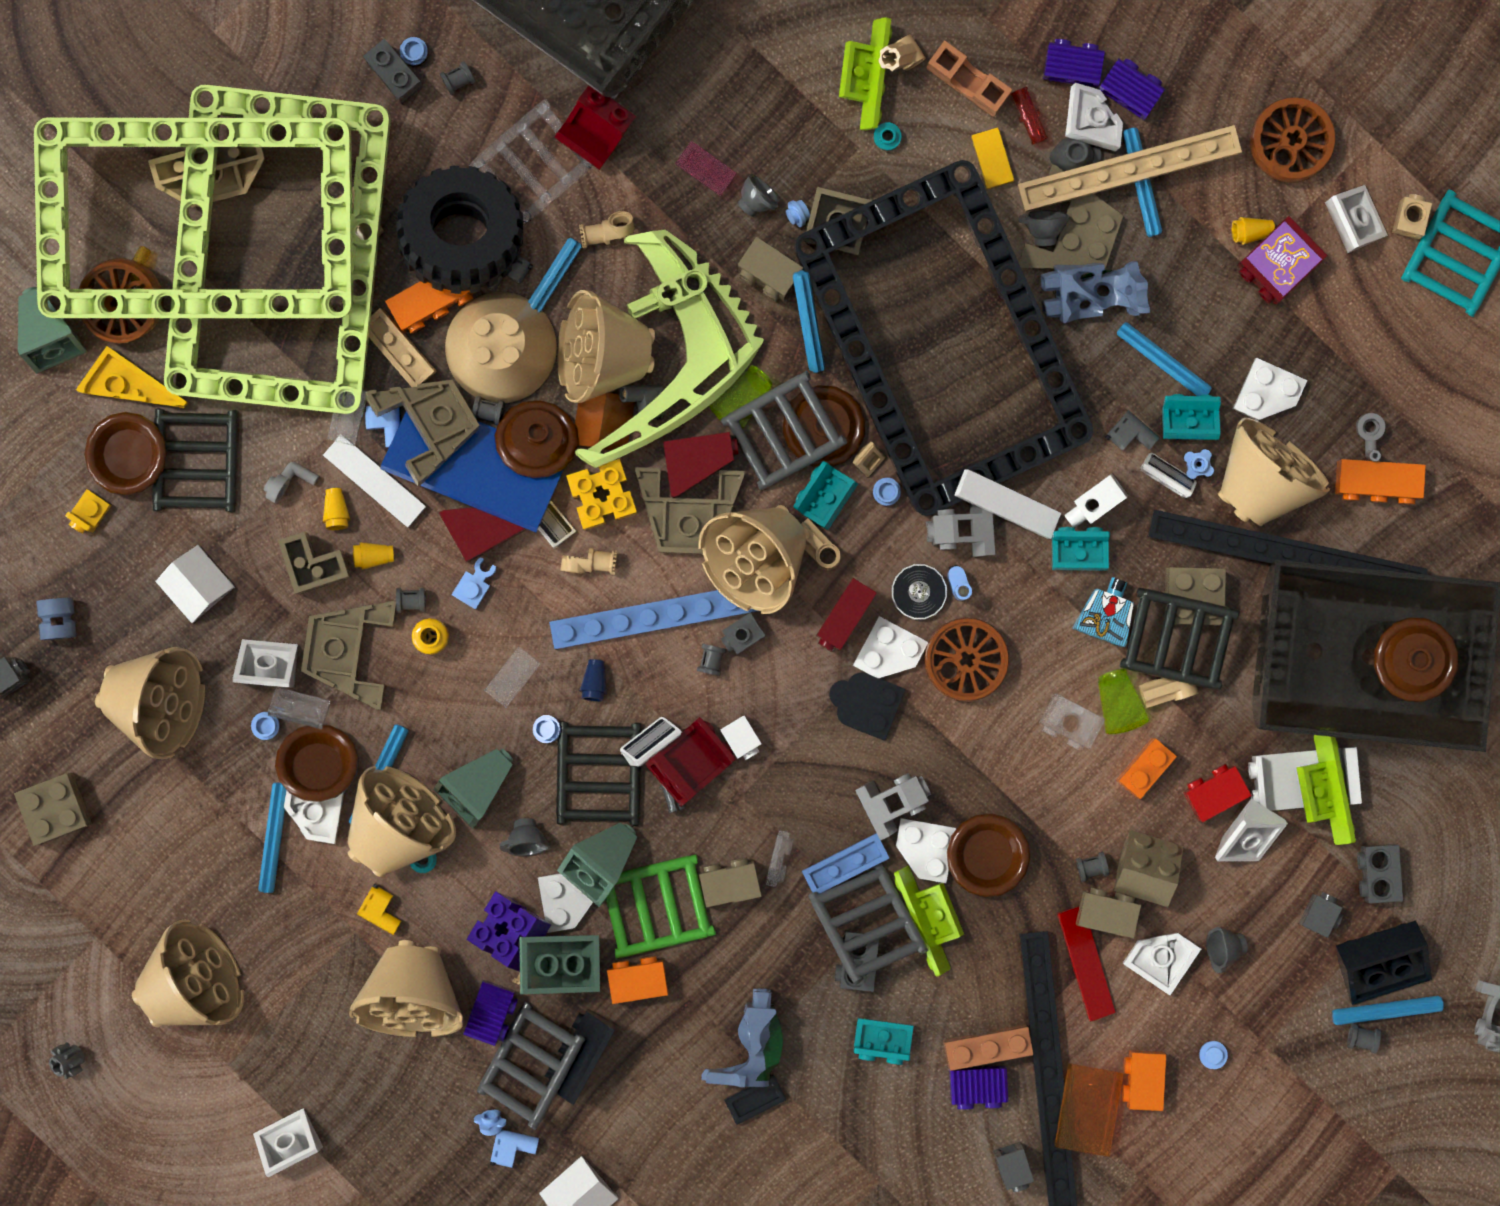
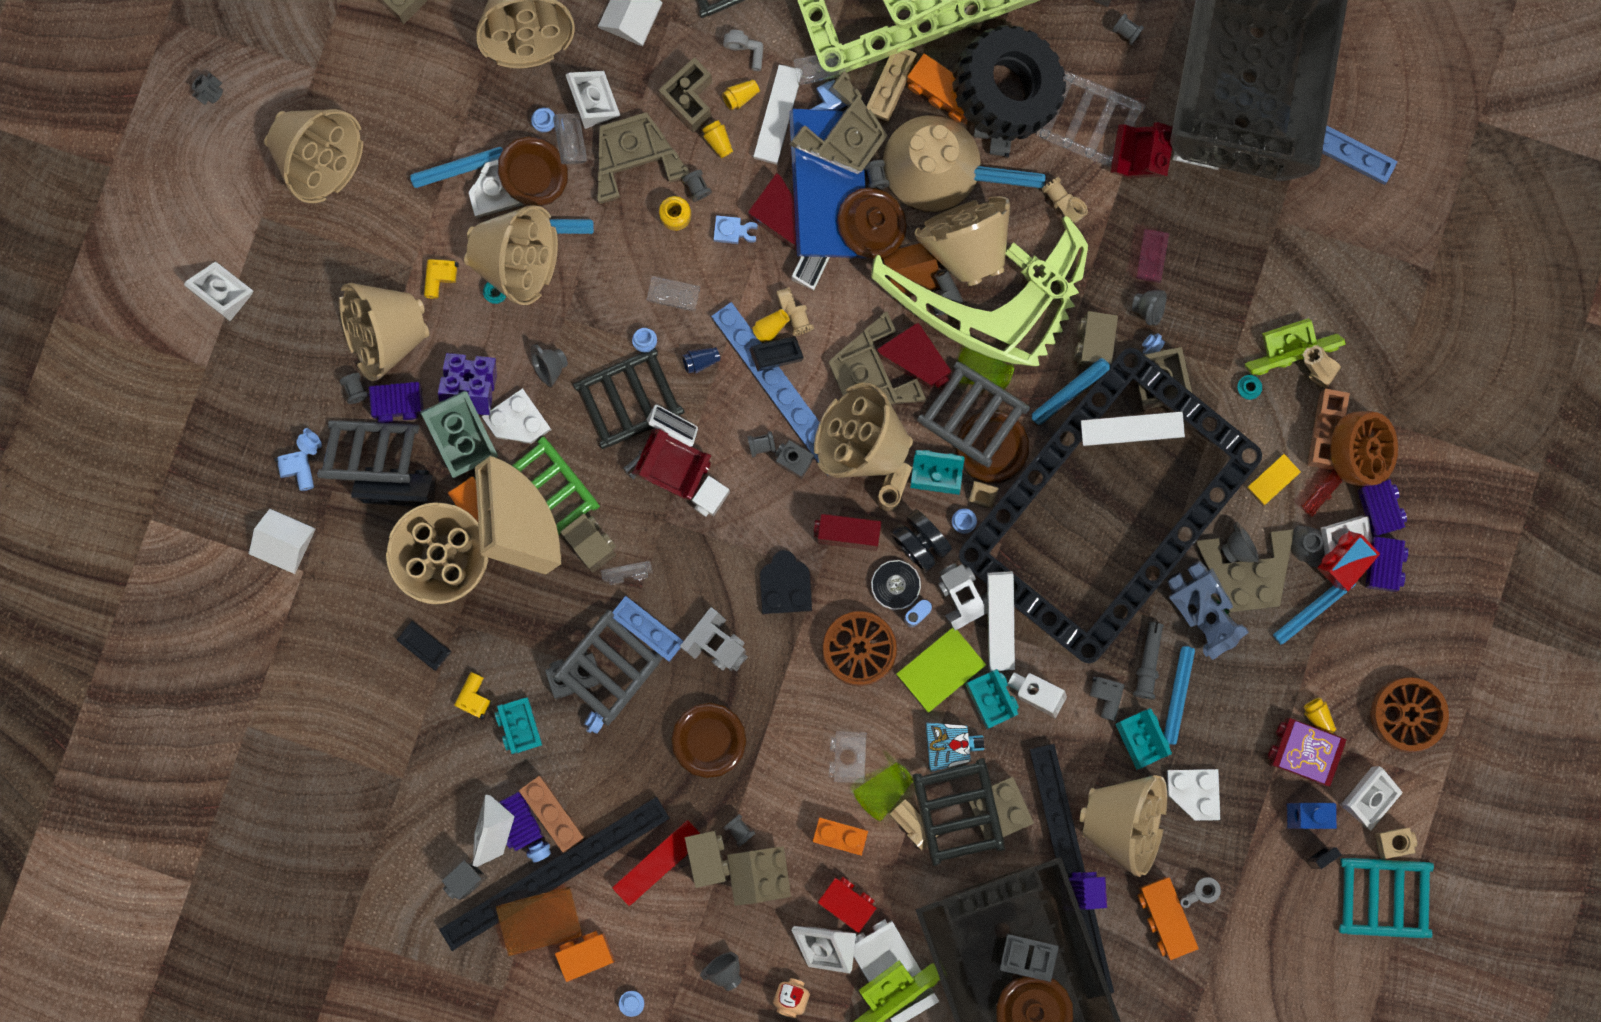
camera: 70 degrees right, 5 degrees down
sand green slope [433,749,513,829] -> none
sand green slope [557,822,637,907] -> none
yellow brick [566,459,638,531] -> none
sand blue hips [701,988,783,1087] -> none
white plate [853,616,928,678] -> none
lime bracket [894,866,964,977] -> none
white plate [895,818,956,883] -> none
tan plate [1017,125,1242,212] -> none
white plate [1123,933,1201,995] -> none
slope [1140,453,1197,498] -> none
light blue plate [1184,449,1214,479] -> none
none -> dark grey bush [339,373,369,404]
none -> tan cone [386,503,488,604]
none -> yellow piece [454,672,491,719]
none -> white slope [472,795,514,867]
none -> tan brick [475,456,561,575]
none -> light blue plate [526,840,551,862]
none -> light blue plate [584,711,604,734]
none -> black tile [749,336,804,372]
none -> yellow cone [753,309,790,343]
none -> head [773,978,810,1018]
none -> black wheel [890,509,952,573]
none -> lime tile [896,628,986,713]
none -> dark grey piece [1000,934,1059,982]
none -> dark purple brick [1064,872,1108,910]
none -> white tile [1081,412,1185,446]
none -> dark grey pin [1133,622,1164,700]
none -> blue torso [1287,803,1337,829]
none -> black tile [1307,847,1342,869]
none -> red brick [1317,531,1380,591]
none -> dark orange piece [1331,411,1398,486]

